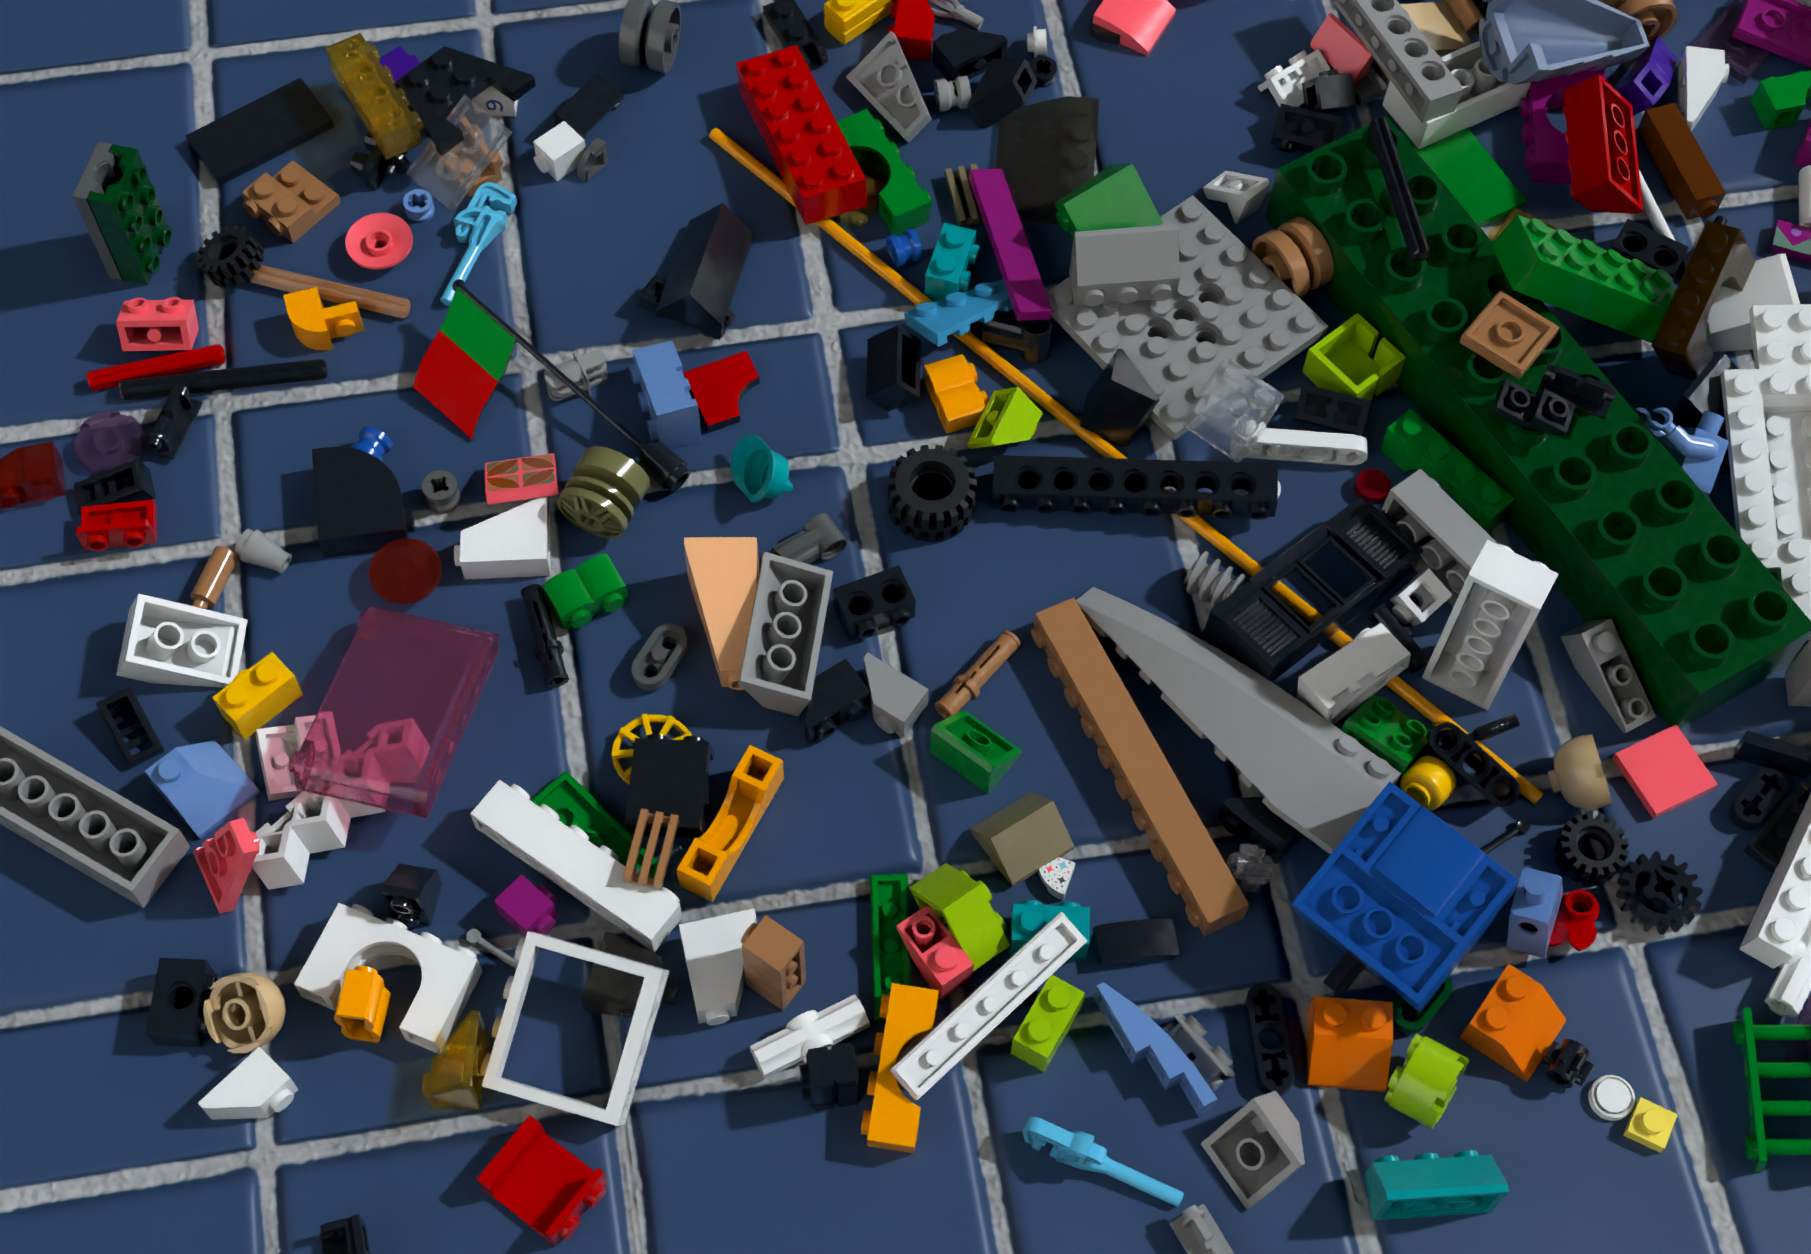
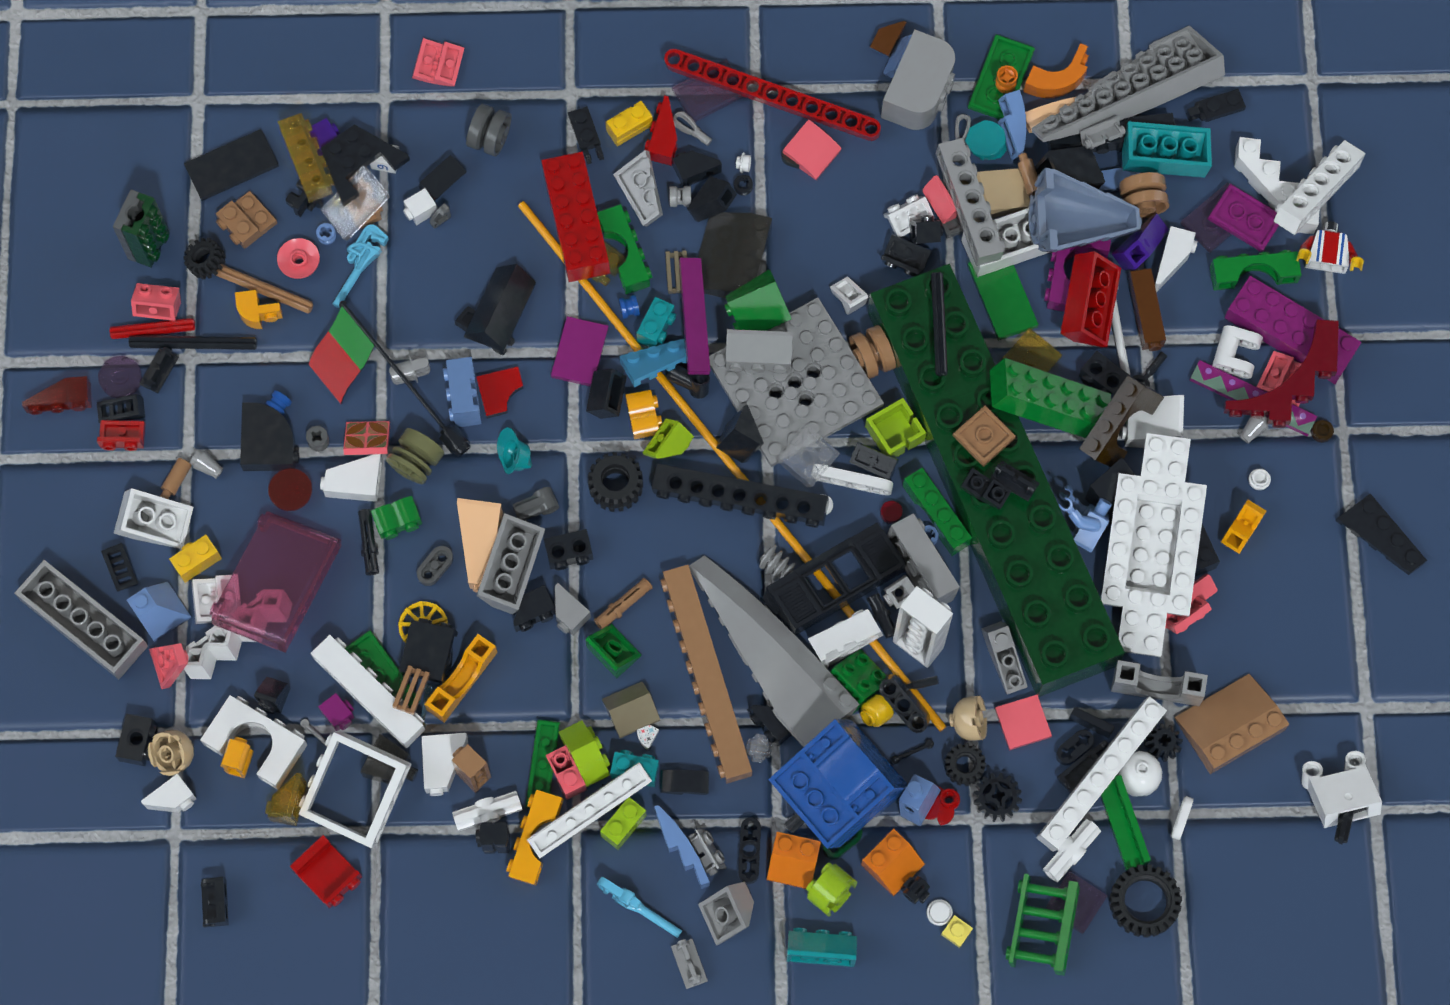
camera: 10 degrees right, 10 degrees up
none -> magenta tile [551,316,609,387]

